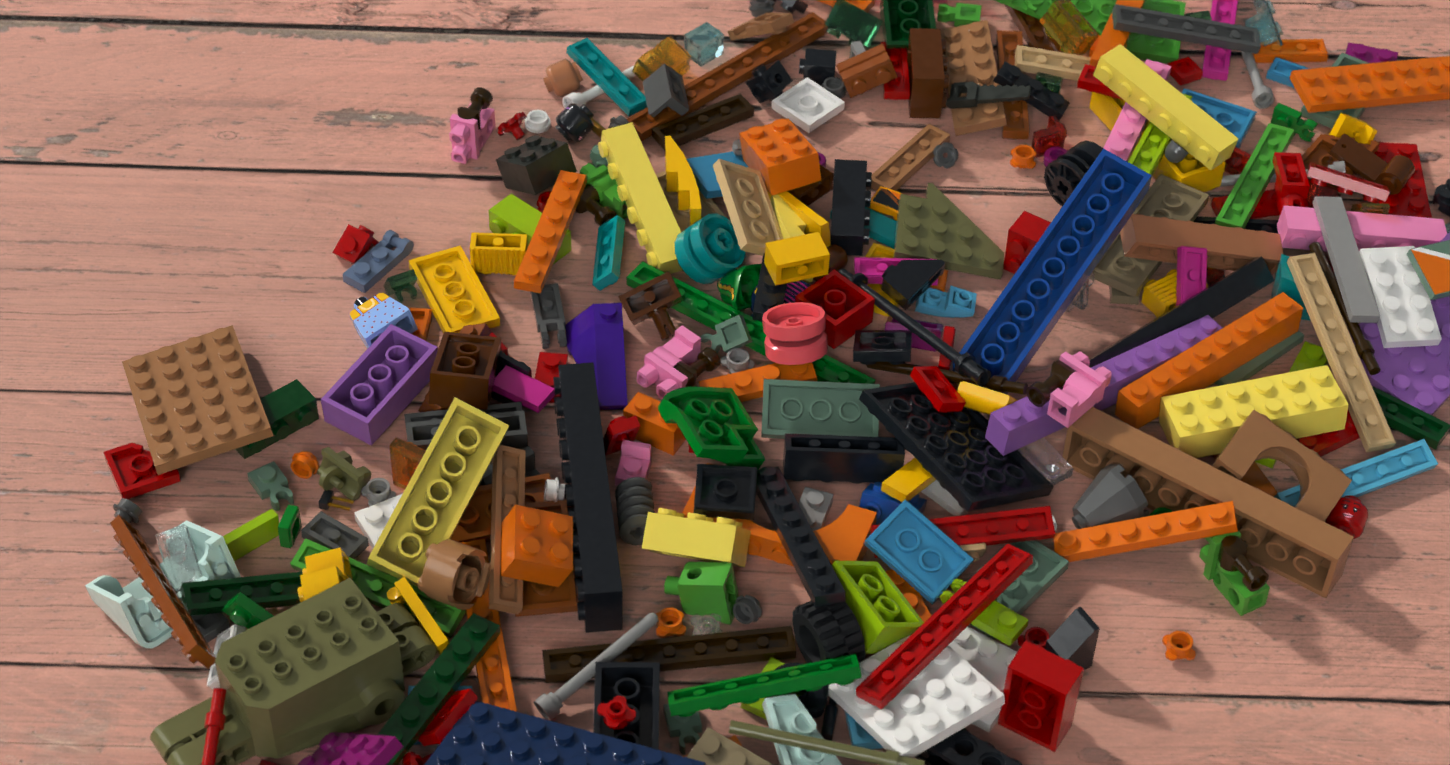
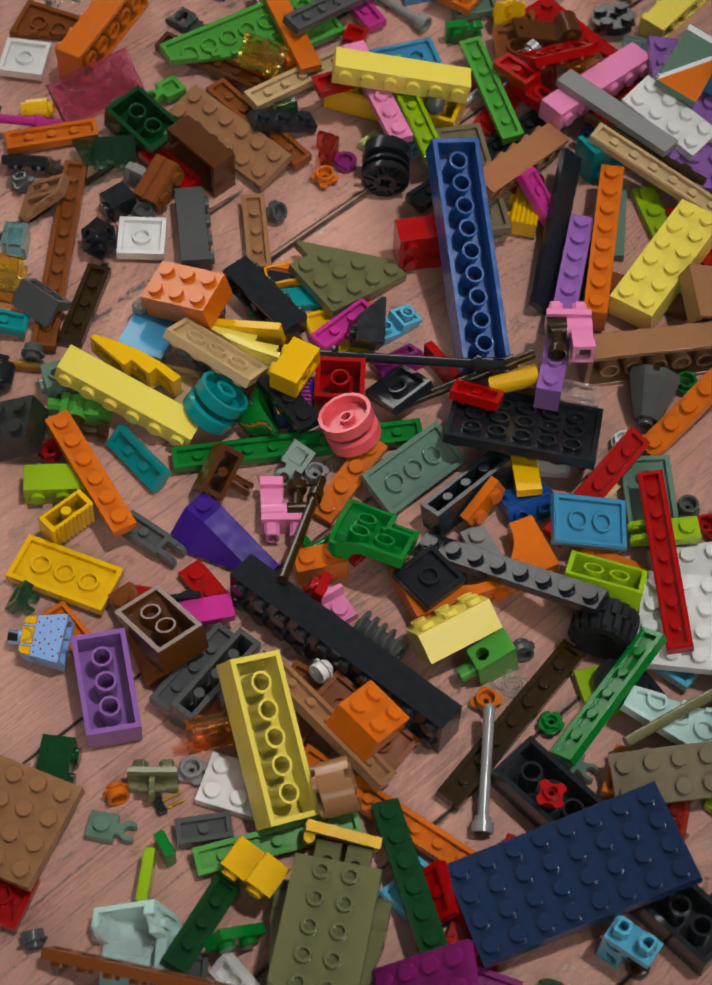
camera: 45 degrees left, 10 degrees up
pearl dark grey piece [946,82,1031,109] -> none
none -> clear smoke plate [45,159,63,177]
none -> dark grey brick [175,186,215,271]
none -> dark brown bar [277,475,326,584]
none -> orange plate [460,476,506,527]
none -> green plate [538,711,565,737]
none -> dark grey plate [677,495,700,517]

